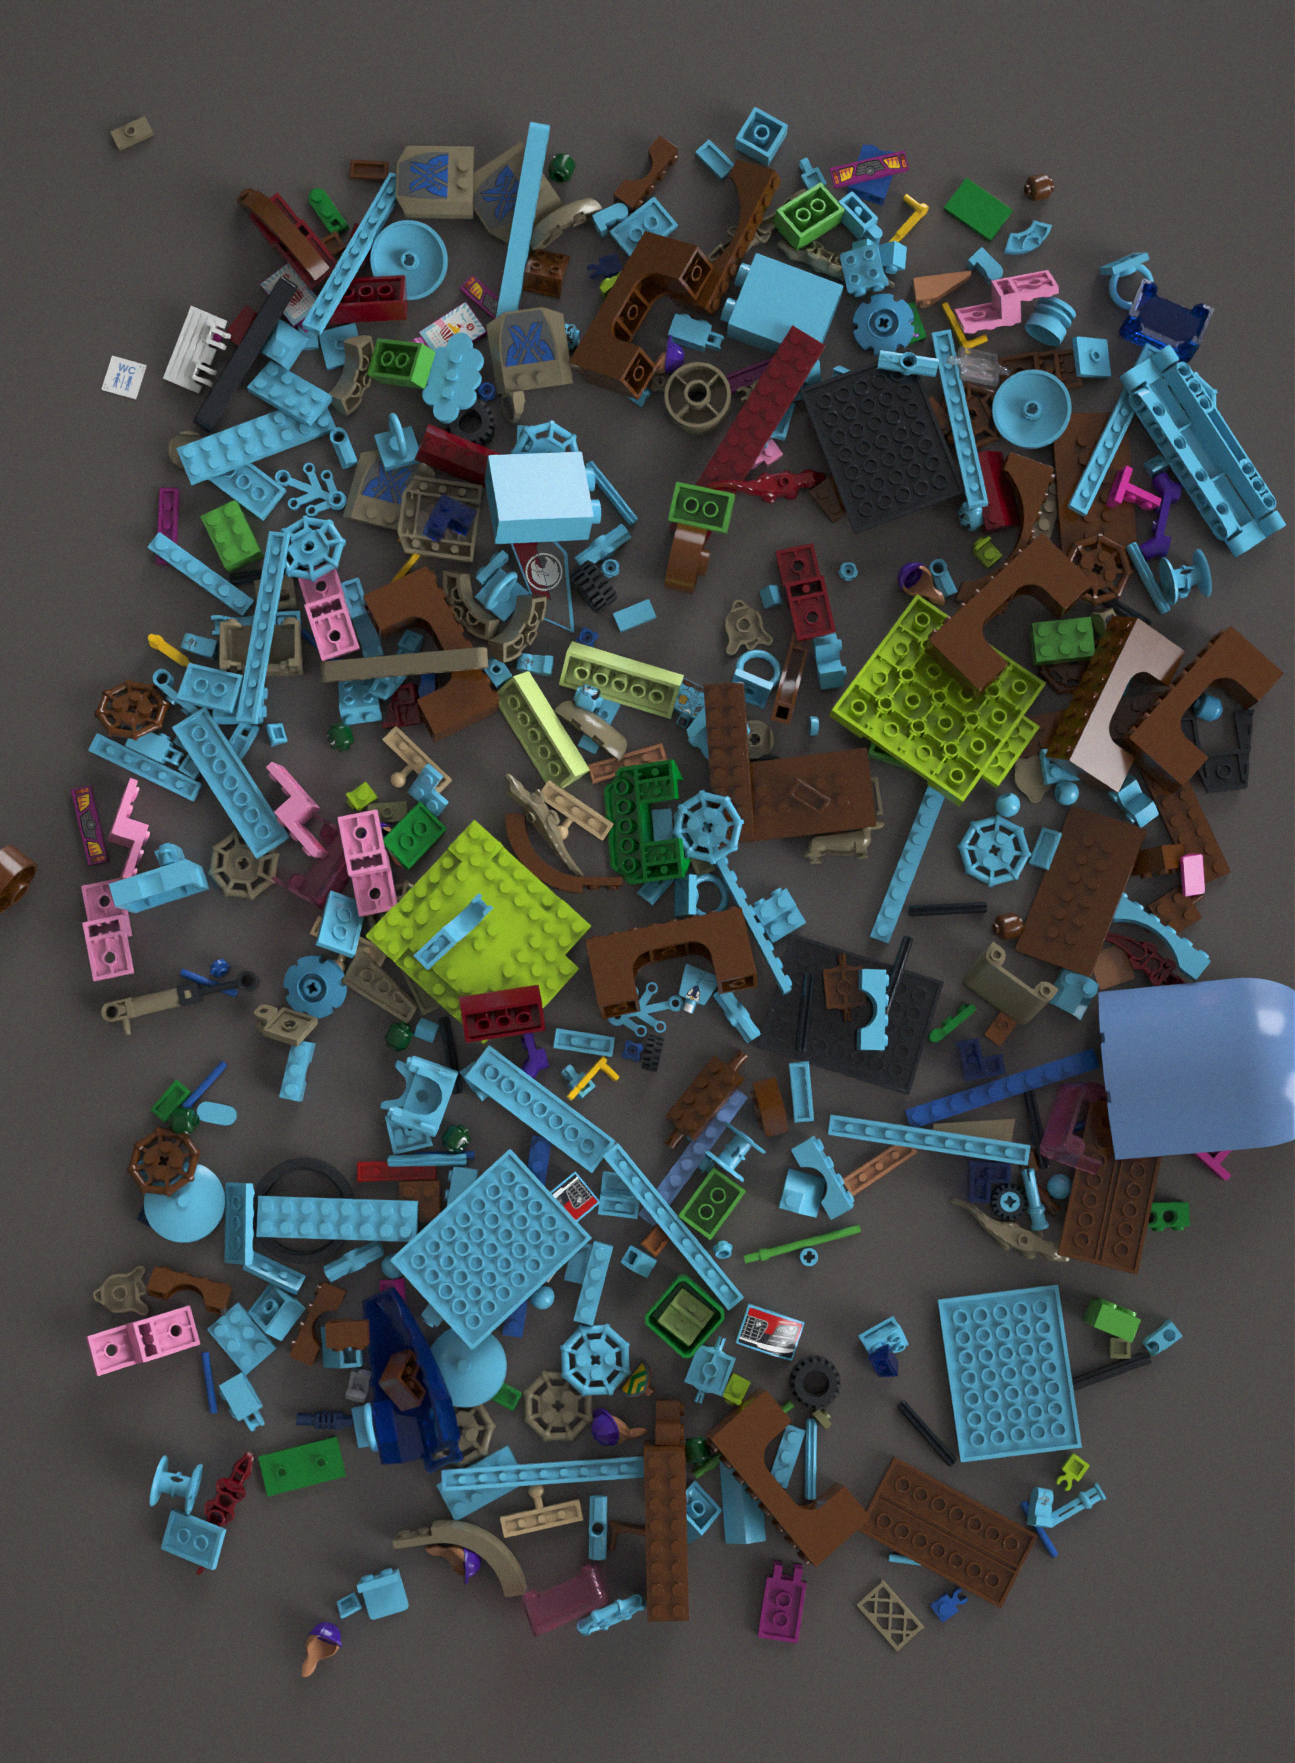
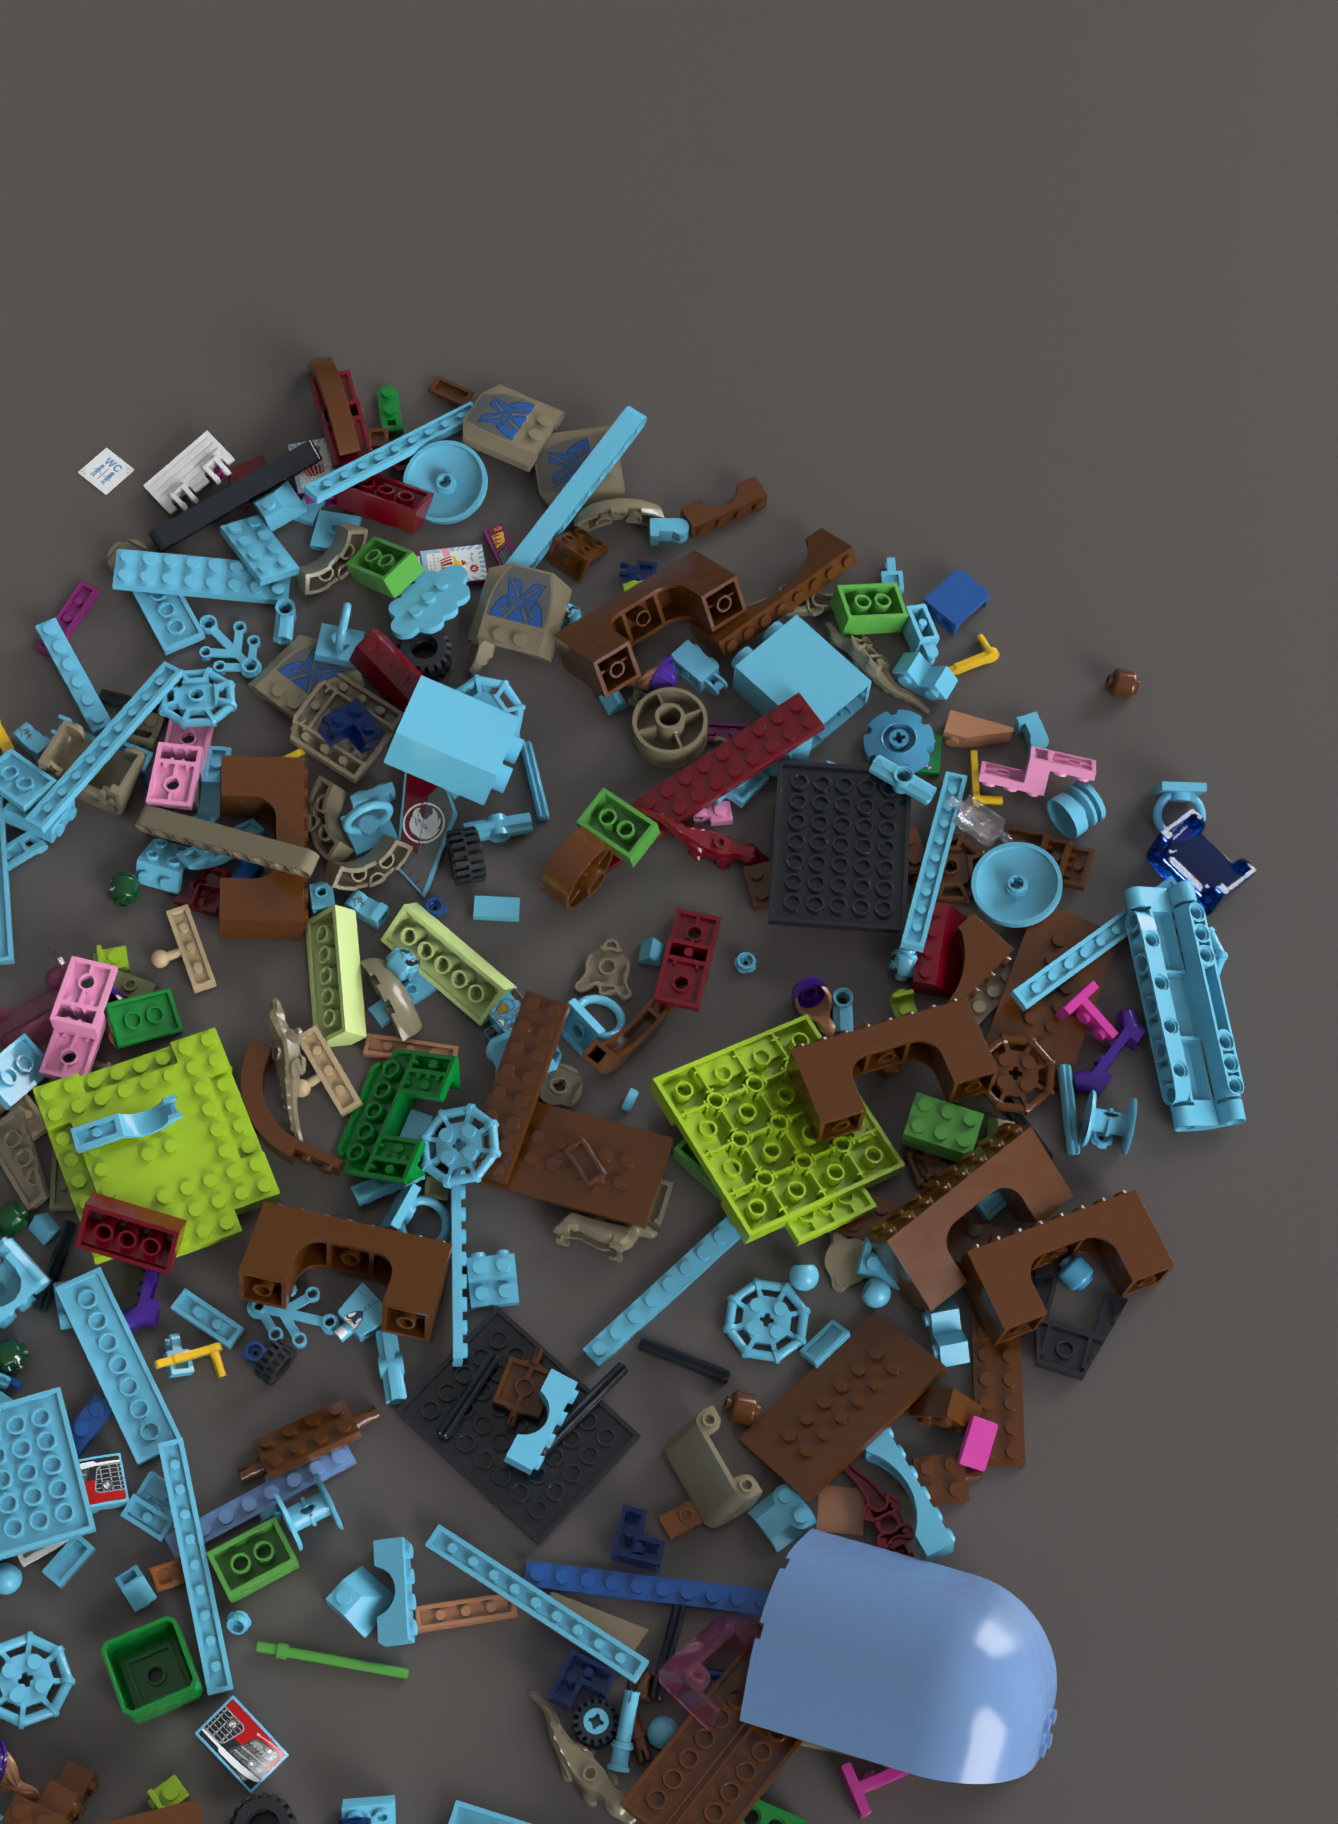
camera: 15 degrees right, 20 degrees down
dark tan plate [111,116,154,151] -> none
bright green brick [200,499,264,573] -> none
medium azure slope [266,723,288,747] -> none
bright pink bracket [266,762,329,859] -> none
medium azure plate [408,764,449,818] -> none
blue plate [477,382,496,401] -> none
dark green head [548,153,576,183] -> none
medium azure arch [573,1240,614,1326] -> none
medium azure plate [601,559,620,578] -> none
medium azure plate [609,197,678,257] -> none
shield [618,1359,655,1399] -> none
yellowish green slope [656,1288,714,1347] -> none
medium azure plate [684,1336,736,1404] -> none
medium azure tile [695,139,734,181] -> none
medium azure brick [735,107,788,167] -> none
reddish brown brick [750,1077,789,1137] -> none
medium azure plate [789,1061,814,1123] -> none
medium azure bush [800,1247,818,1266] -> none
medium azure brick [812,634,847,690] -> none
tile [829,150,909,189] -> none
medium azure bracket [840,244,889,297] -> none
green hinge [928,1003,976,1043] -> none
green tile [943,177,1013,242] -> none
medium azure tile [1004,220,1052,255] -> none
medium azure plate [1072,337,1111,379] -> none
medium azure slope [1143,455,1169,479] -> none

